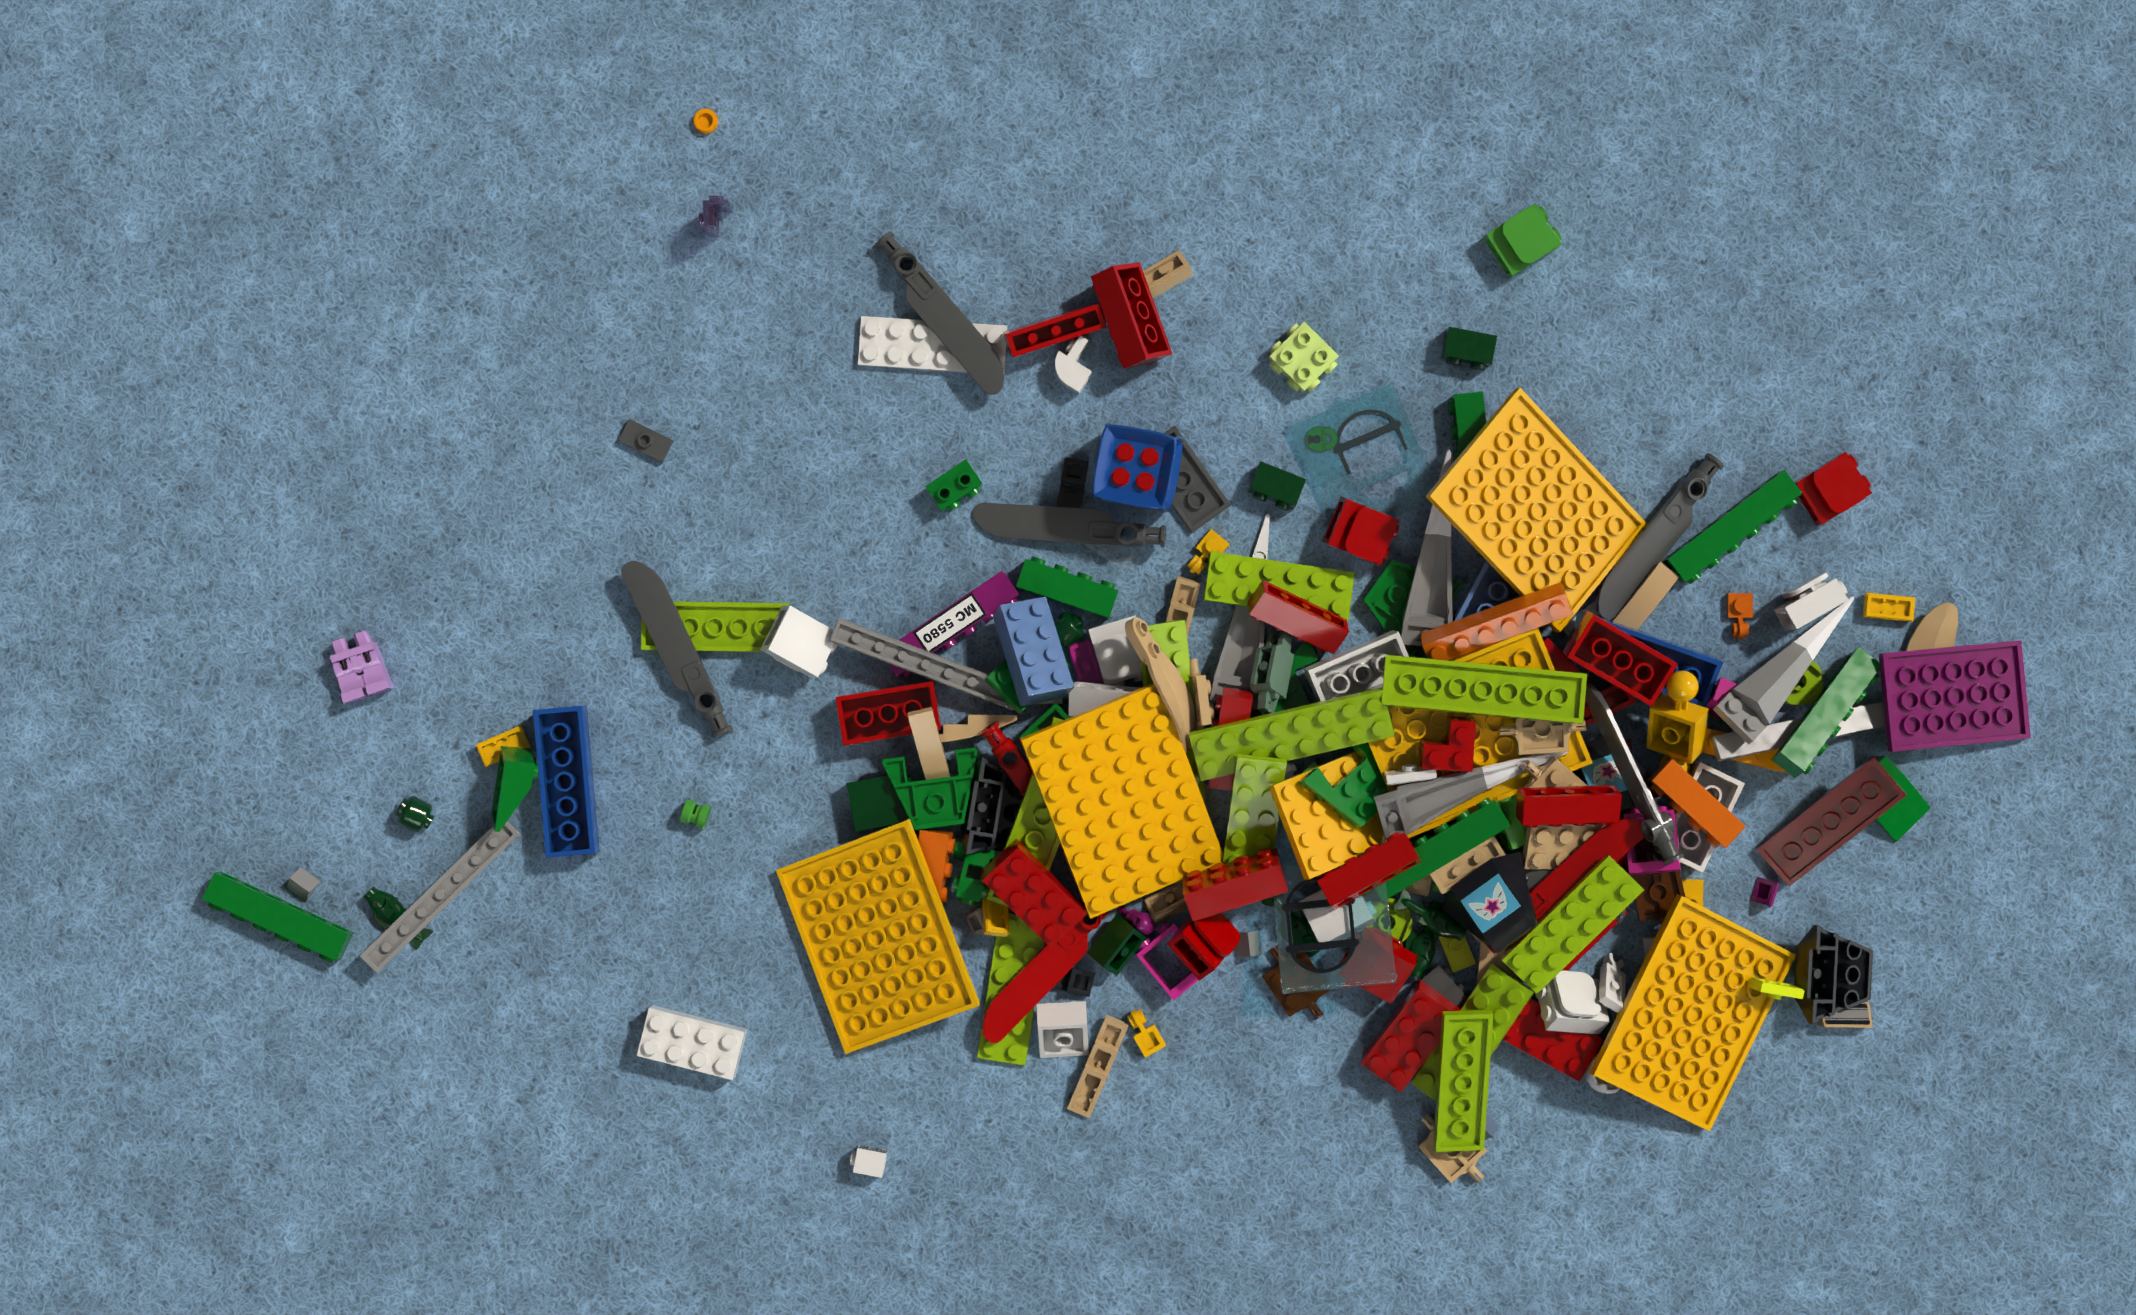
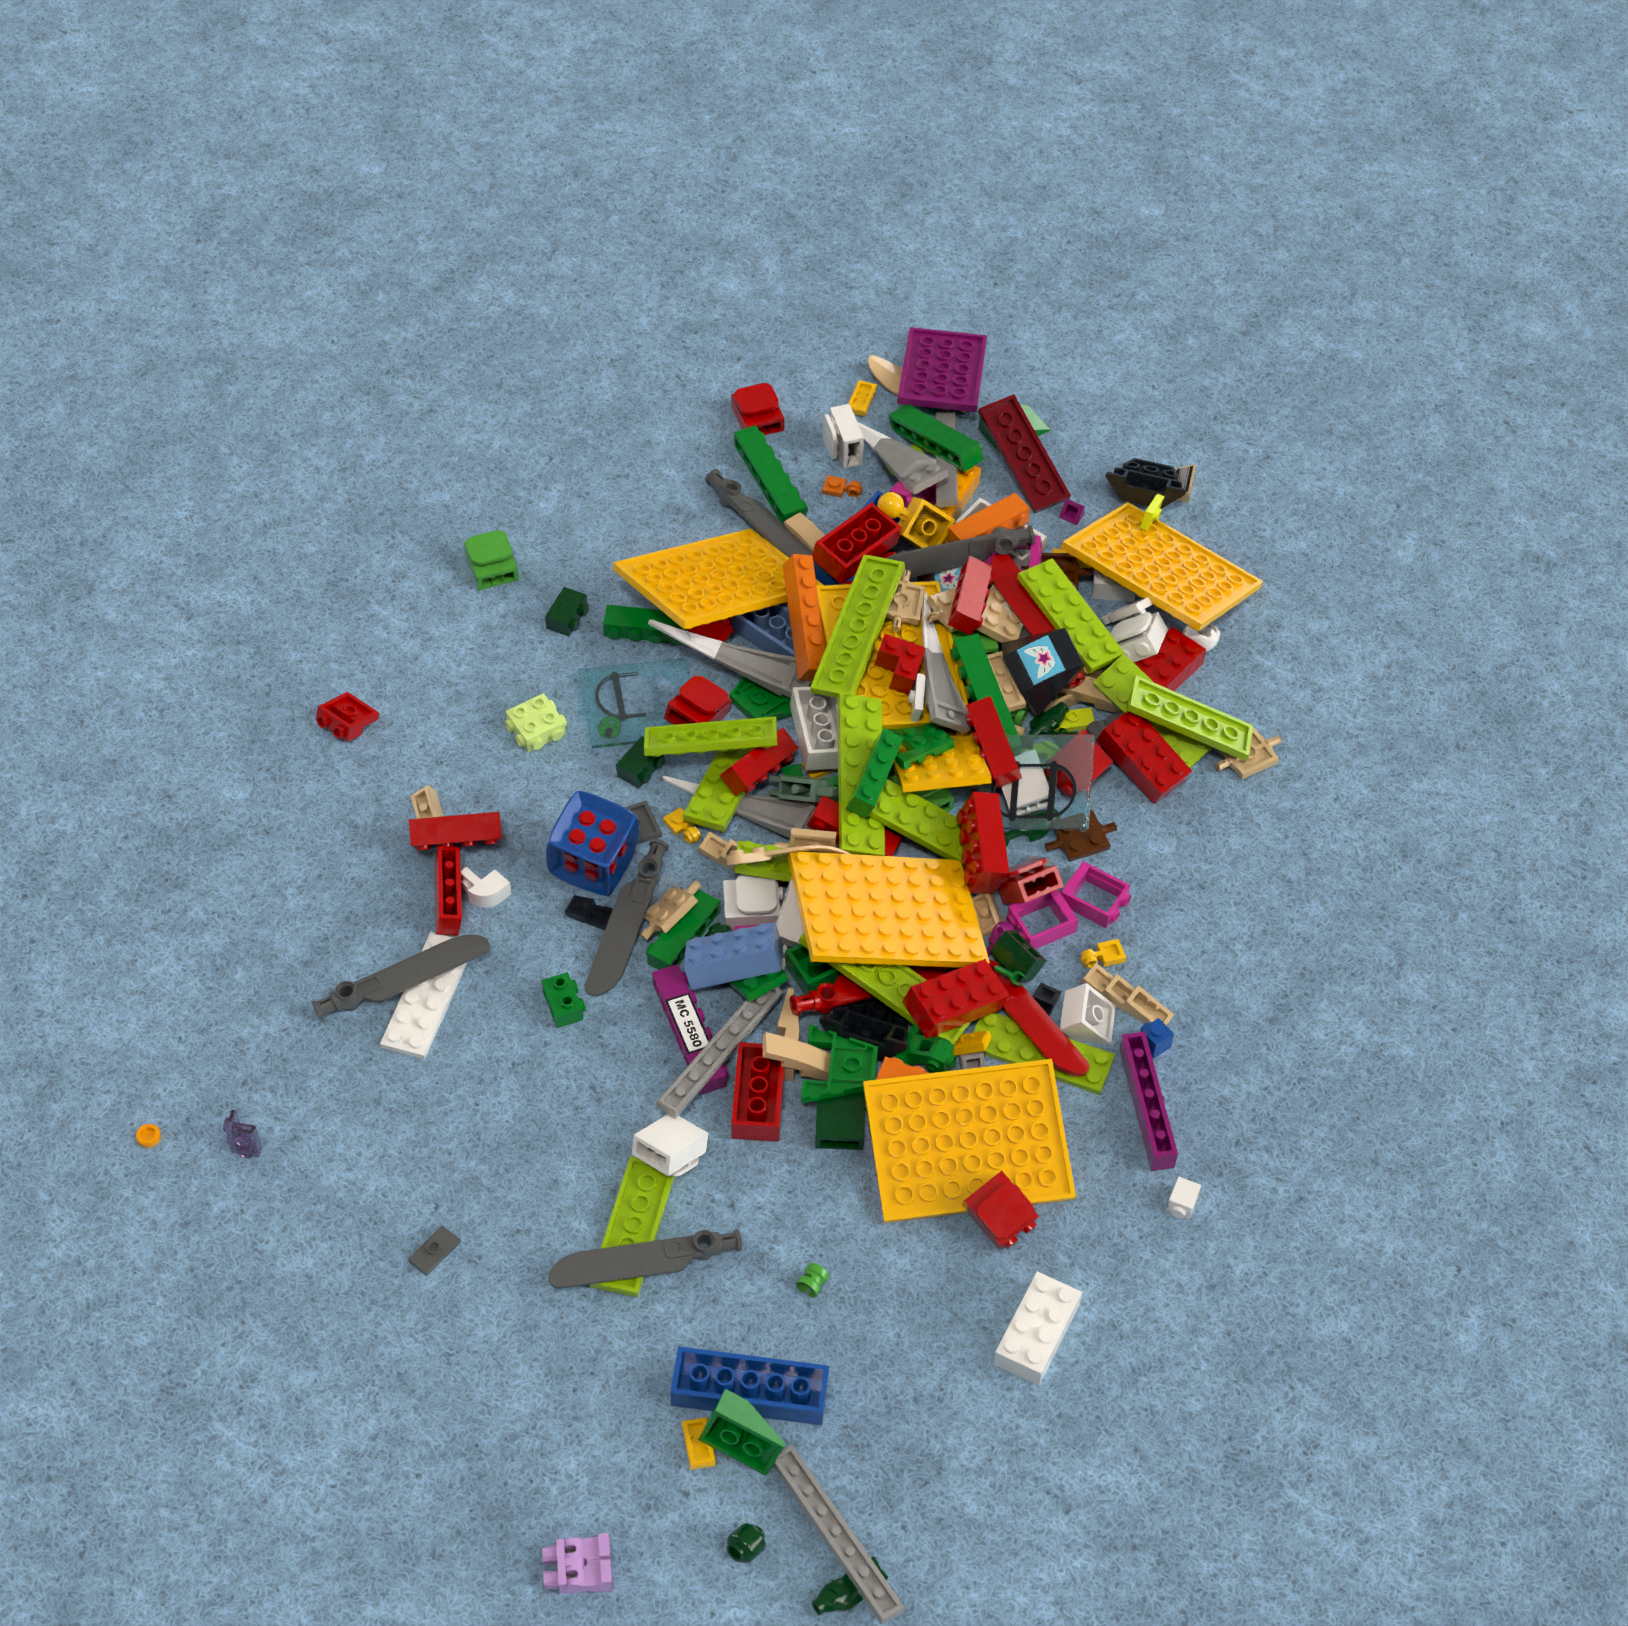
camera: 80 degrees left, 35 degrees down
none -> red plate [315,692,379,742]
none -> tan plate [640,880,702,941]
none -> lime plate [644,717,777,757]
none -> green brick [846,728,903,819]
none -> red brick [962,1170,1039,1250]
none -> green hand [994,965,1027,987]
none -> dark pink window [1061,861,1131,929]
none -> magenta brick [1119,1031,1178,1171]
none -> blue brick [1140,1018,1174,1059]

